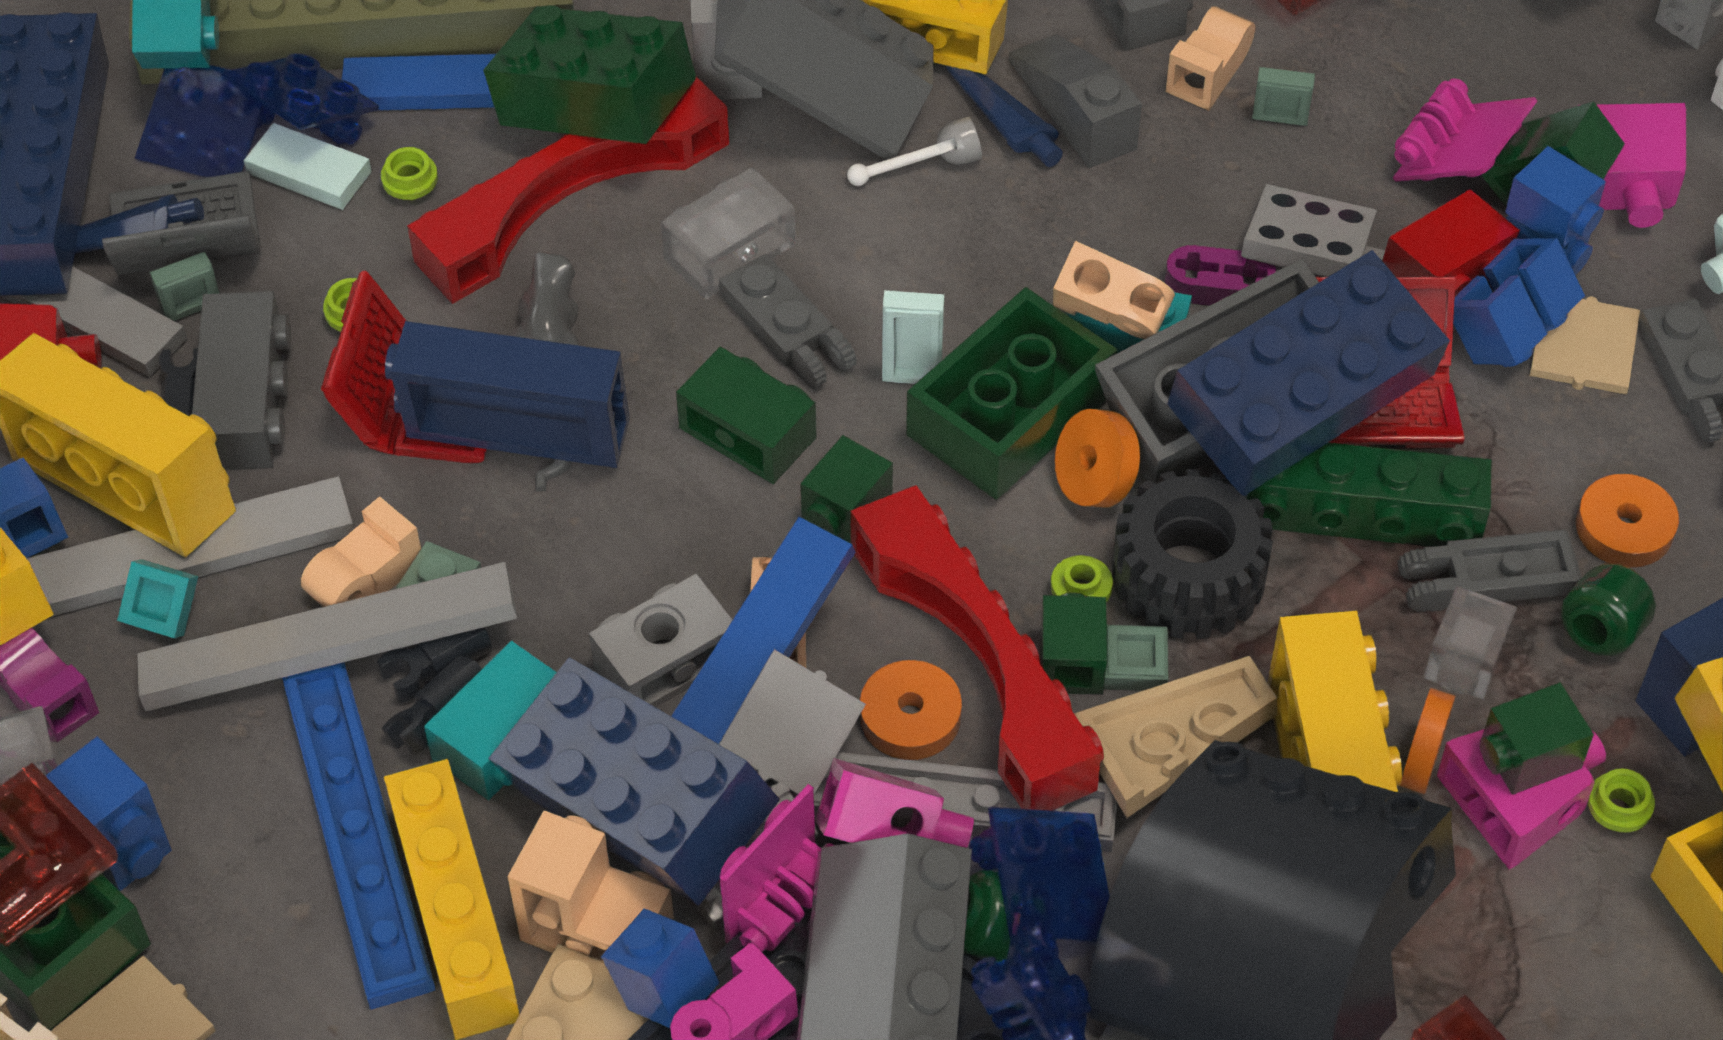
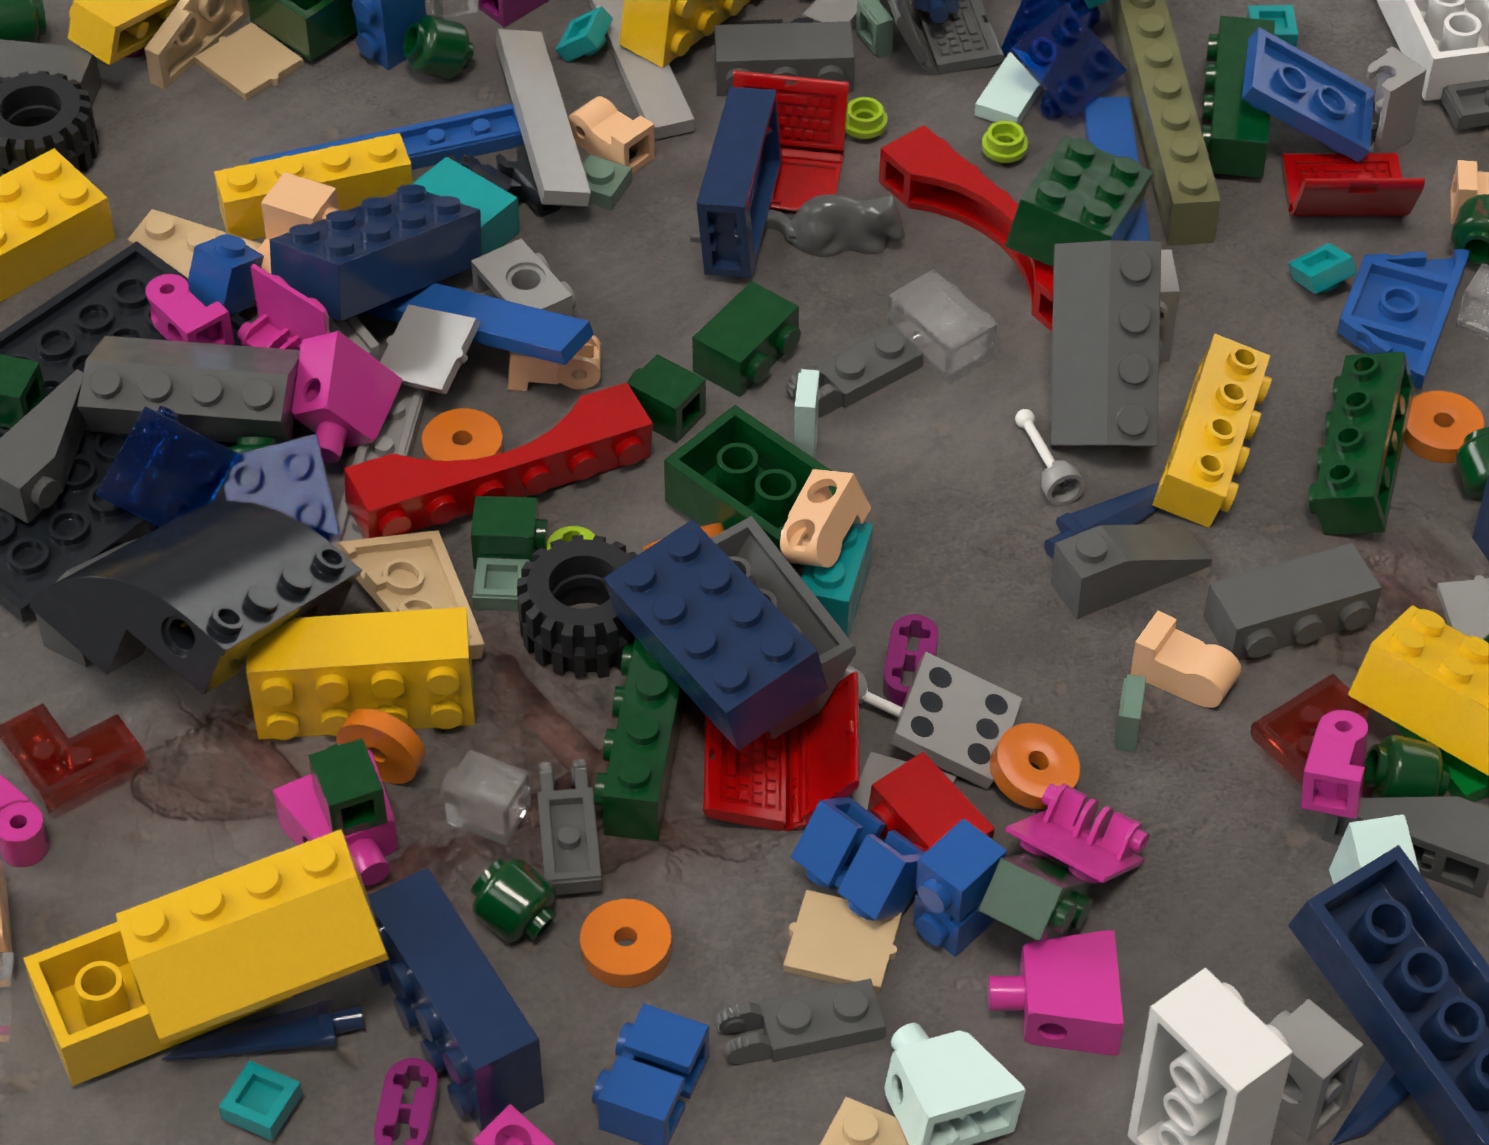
camera: 90 degrees right, 5 degrees down
none -> dark green head [403,15,474,80]
none -> orange piece [990,723,1080,810]

